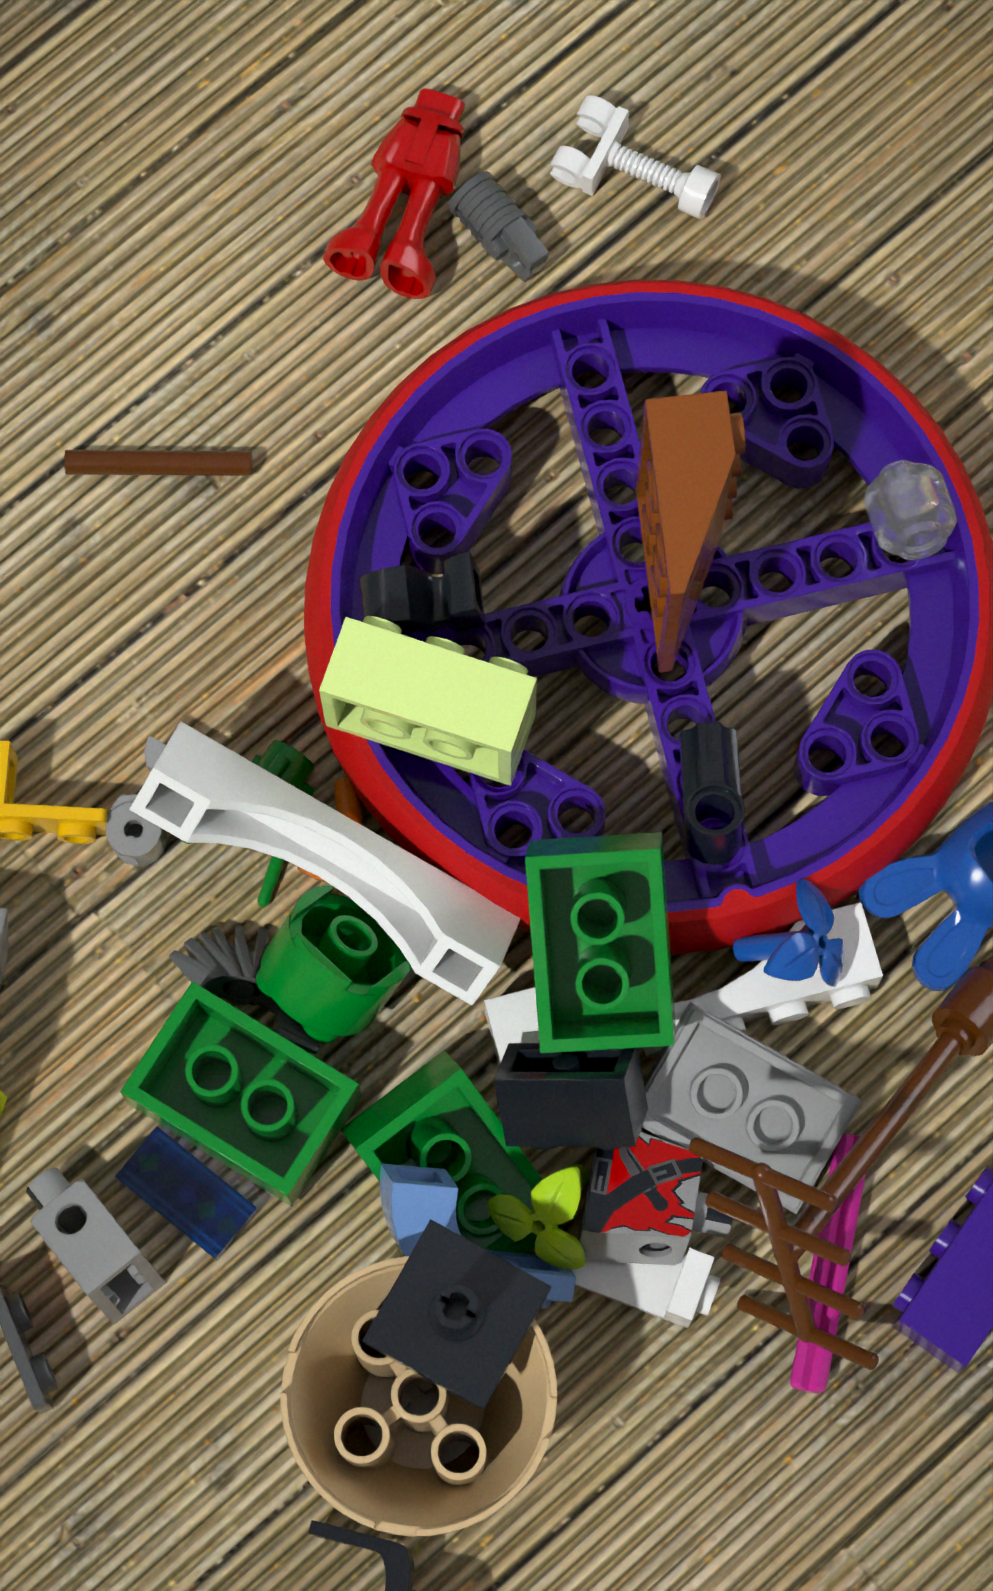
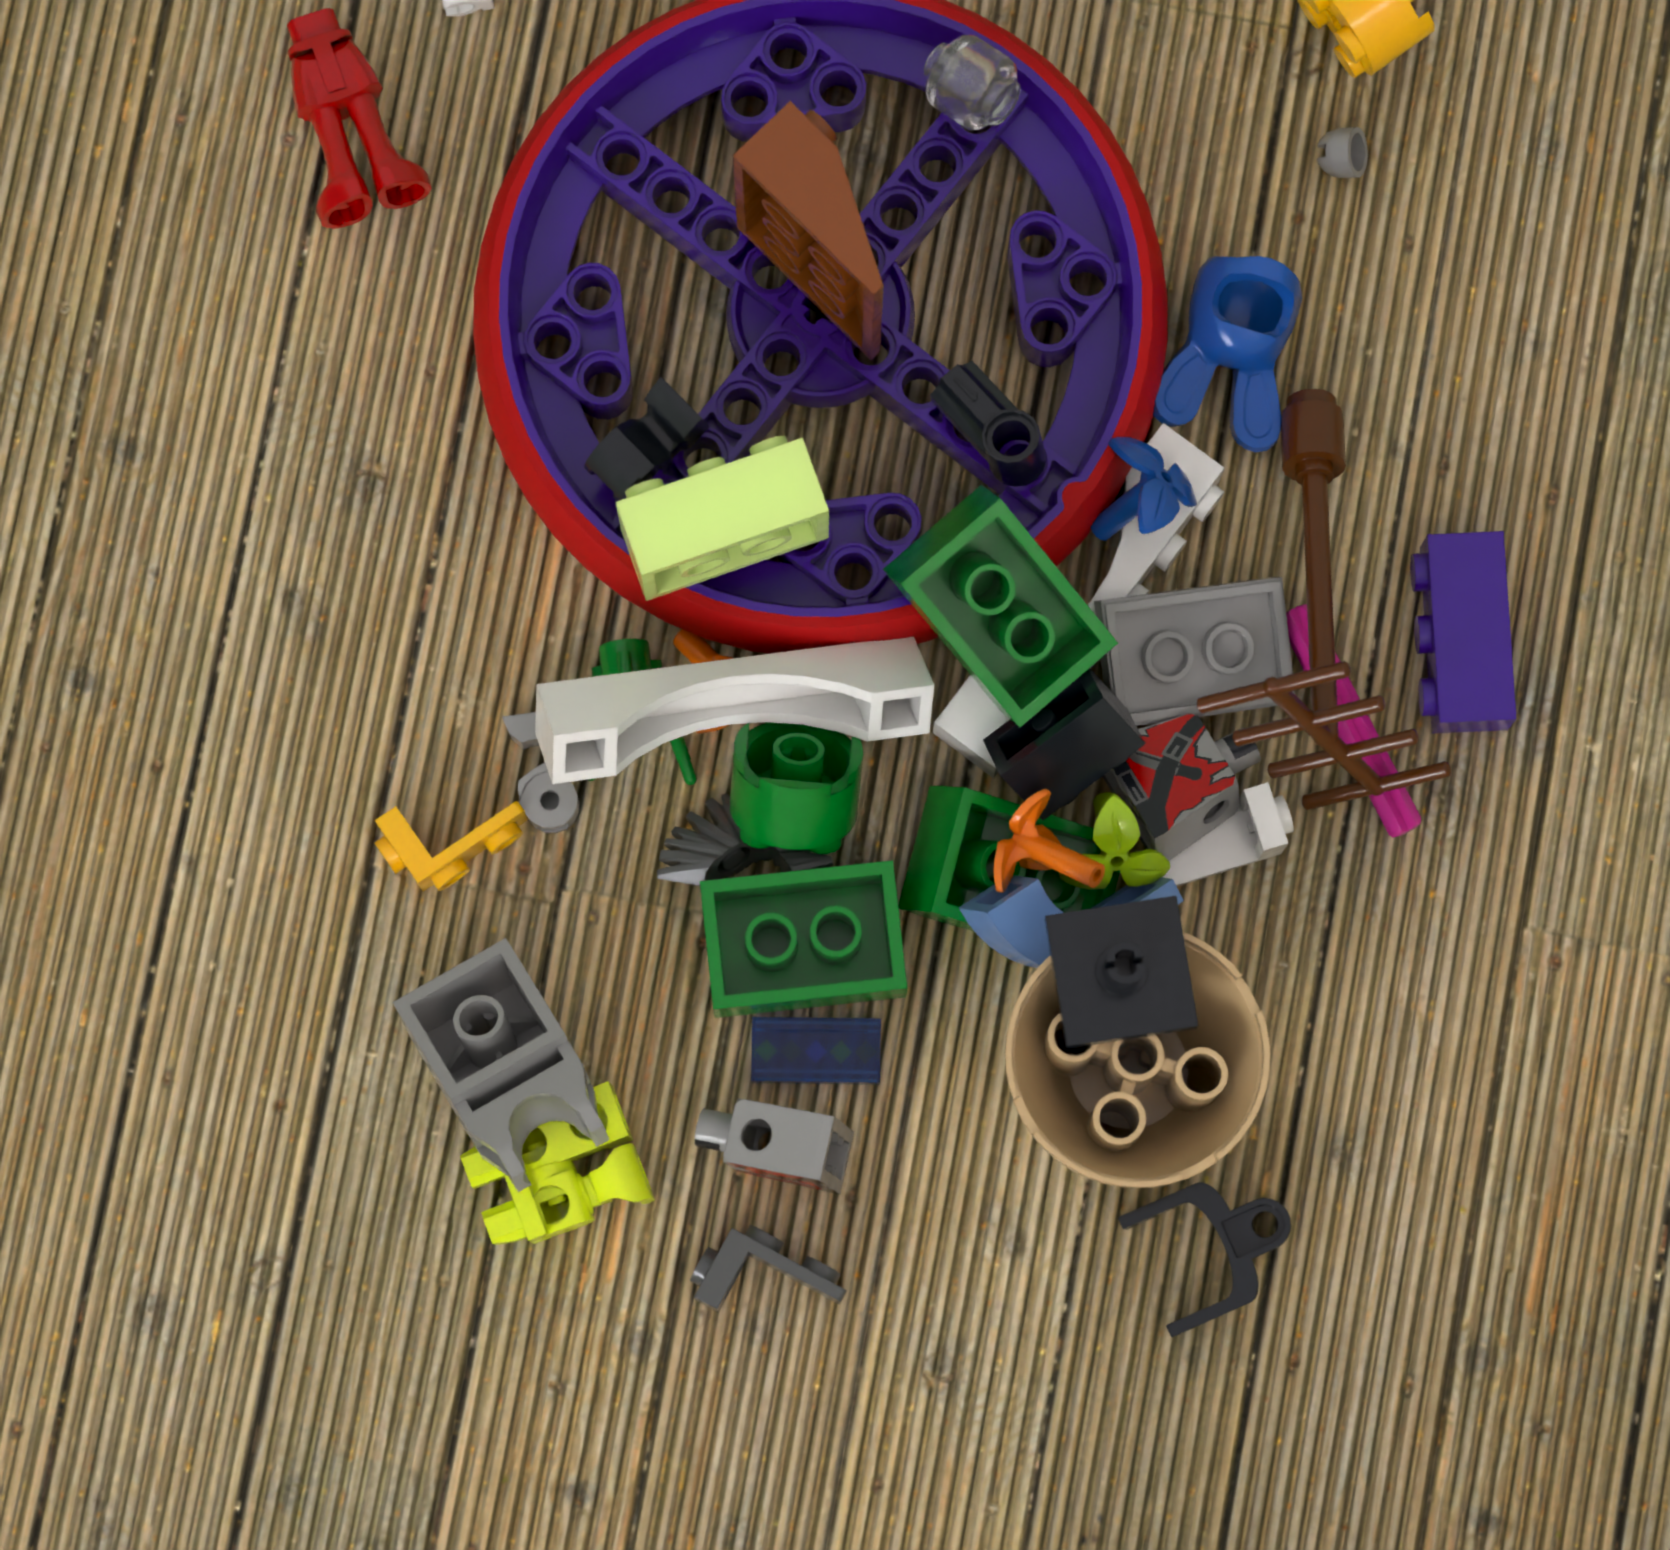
camera: 40 degrees left, 5 degrees up
reddish brown bar [64,450,253,476] -> none
dark grey hinge [448,171,549,282] -> none
none -> orange plant [993,789,1105,893]

